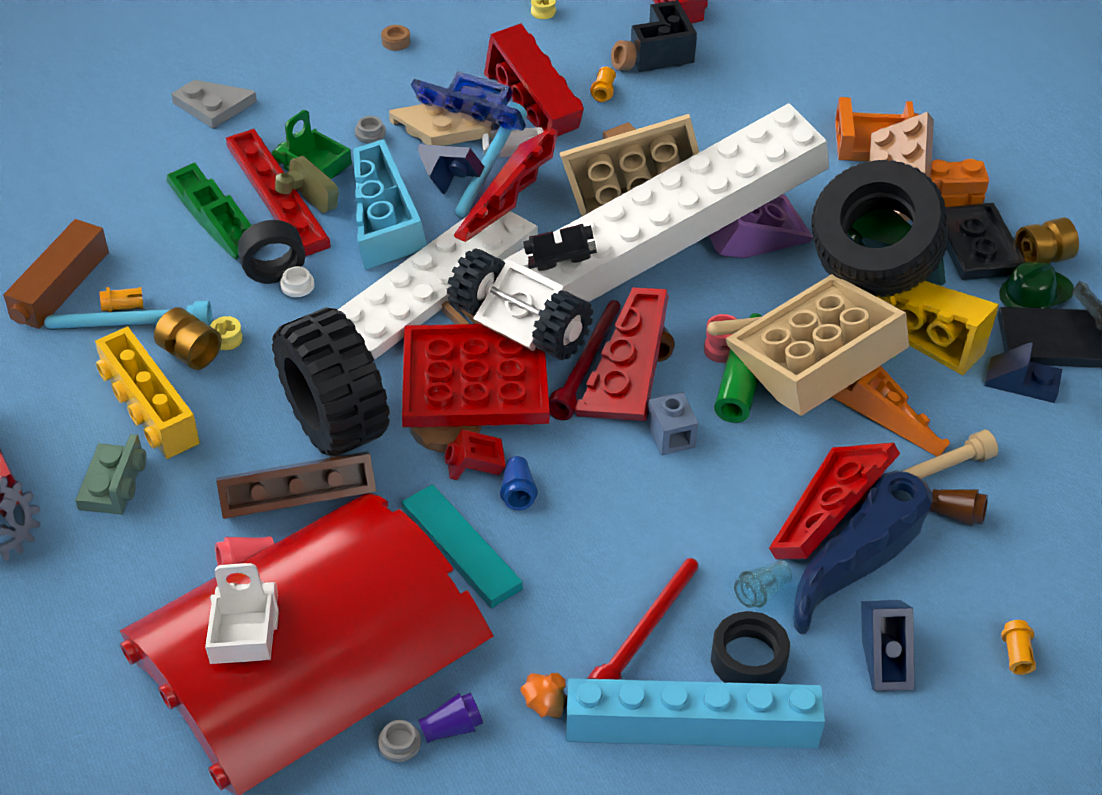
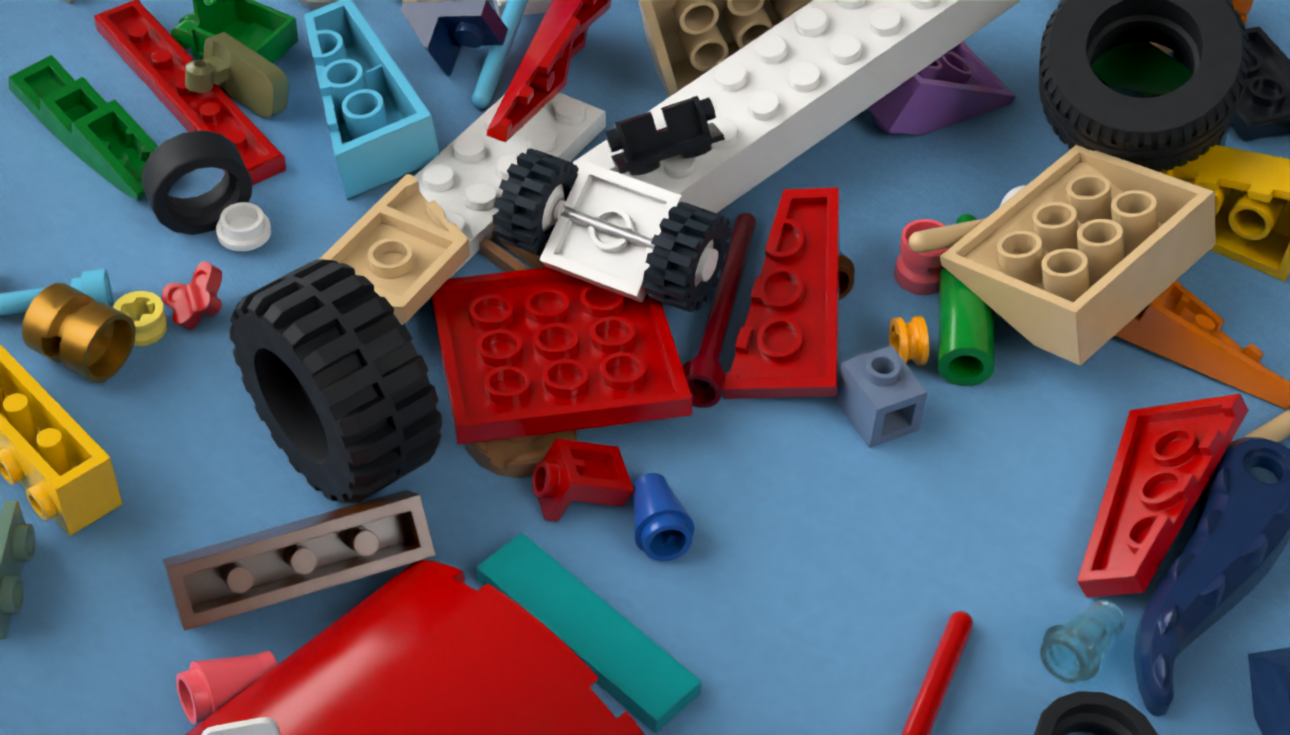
camera: 10 degrees left, 0 degrees up
none -> piece [161,261,222,330]
none -> tan wing [319,173,470,323]
none -> light orange bush [889,316,929,366]

